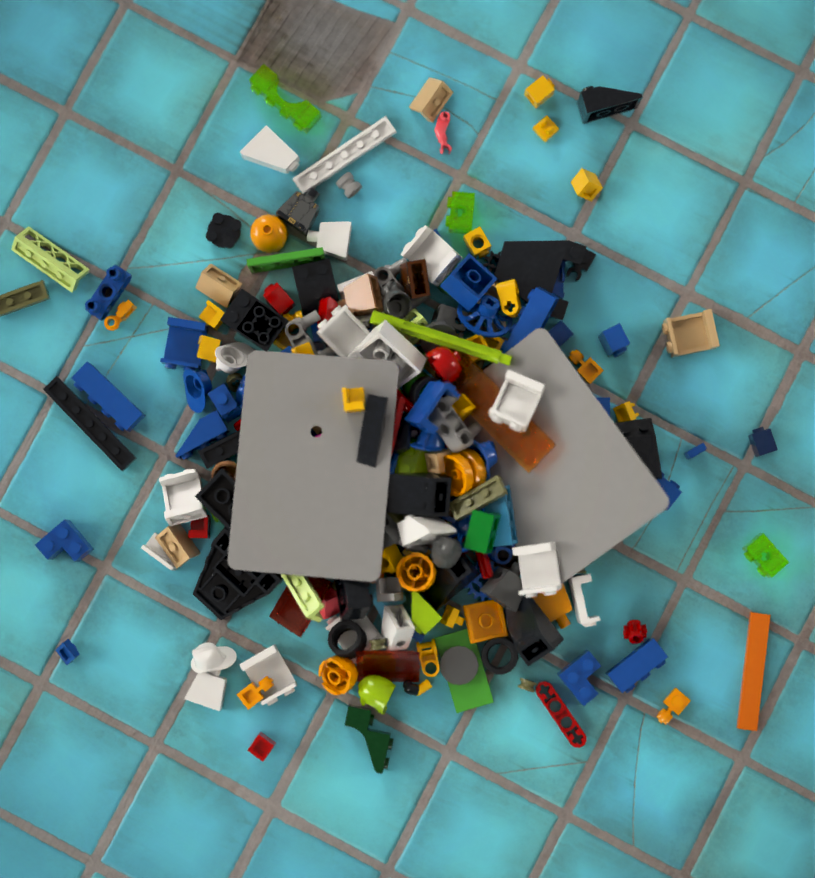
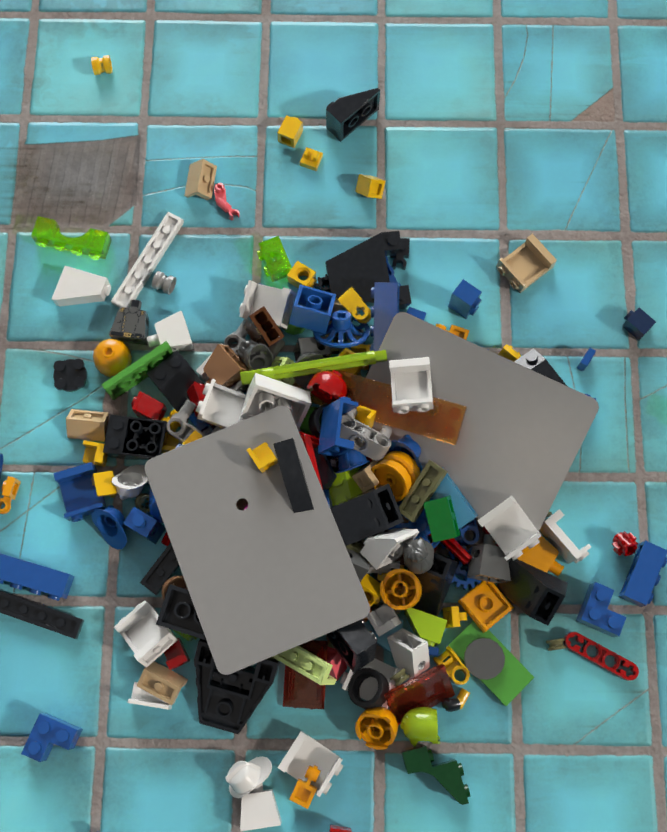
camera: 30 degrees left, 10 degrees down
blue slope [175,410,230,460] -> none
black tyre [481,637,518,674] -> none

